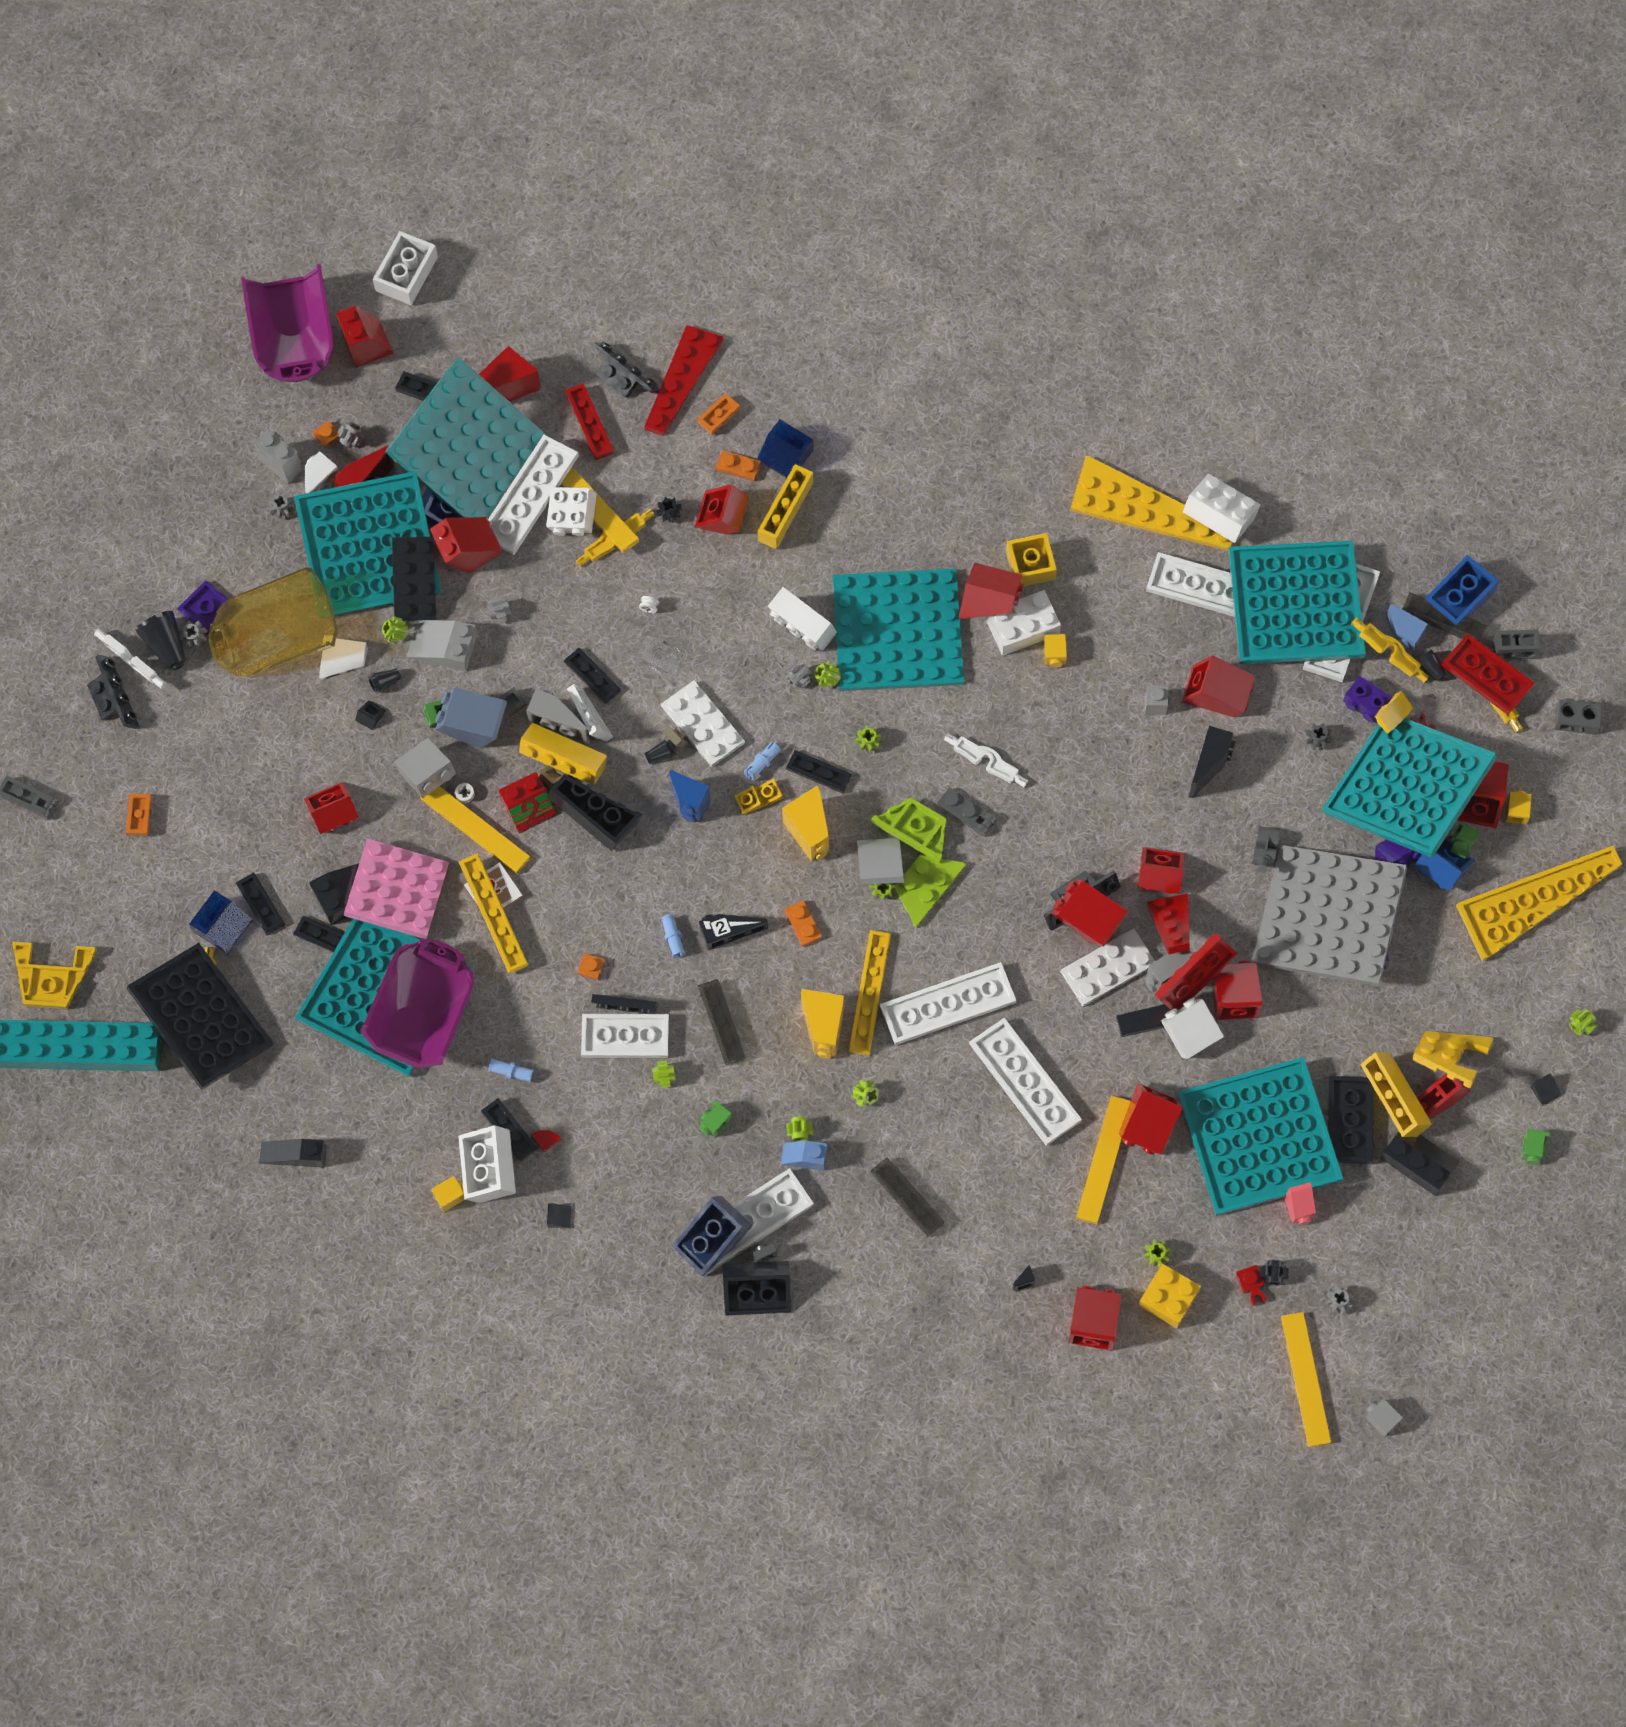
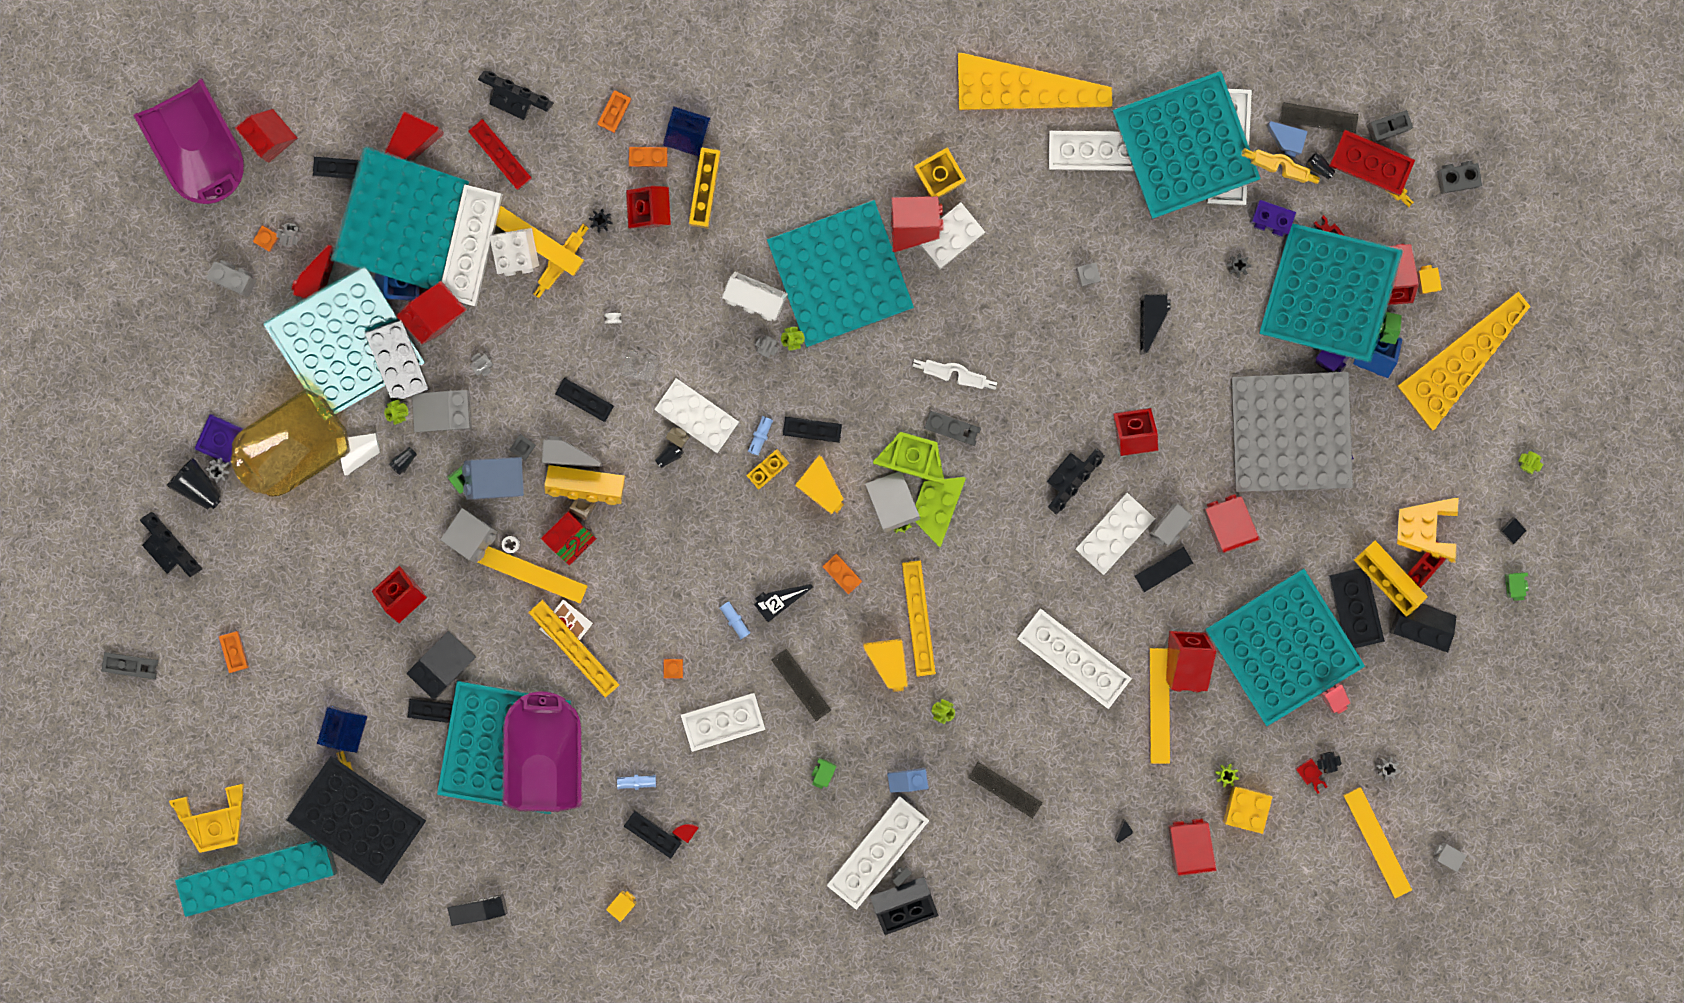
camera: 15 degrees left, 20 degrees up
white piece [94,628,167,689] -> none
black tile [236,872,285,935] -> none
light grey gear [268,493,295,519] -> none
white slope [305,451,338,493] -> none
bright pink plate [344,838,449,939] -> none
black slope [355,700,386,730] -> none
white brick [373,231,438,305] -> none
white brick [459,1125,516,1203] -> none
black slope [547,1203,571,1228] -> none
black wedge [548,774,642,851] -> none
white wing [567,684,613,741] -> none
black plate [591,994,658,1014] -> none
red wing [644,325,724,436] -> none
lime gear [652,1060,676,1088] -> none
blue slope [669,770,711,822] -> none
dark blue slope [672,1196,753,1276] -> none
lime gear [787,1116,813,1142] -> none
lime gear [855,725,881,753] -> none
white plate [880,962,1016,1045] -> none
yellow brick [1044,634,1067,668] -> none
red slope [1051,879,1128,947] -> none
red wing [1147,893,1190,955] -> none
red plate [1154,933,1238,1010] -> none
white brick [1161,997,1224,1059] -> none
red slope [1182,655,1255,718] -> none
white brick [1183,474,1261,543] -> none
dark grey beam [1252,826,1280,873] -> none
yellow slope [1375,691,1413,734] -> none
blue slope [1425,555,1499,626] -> none

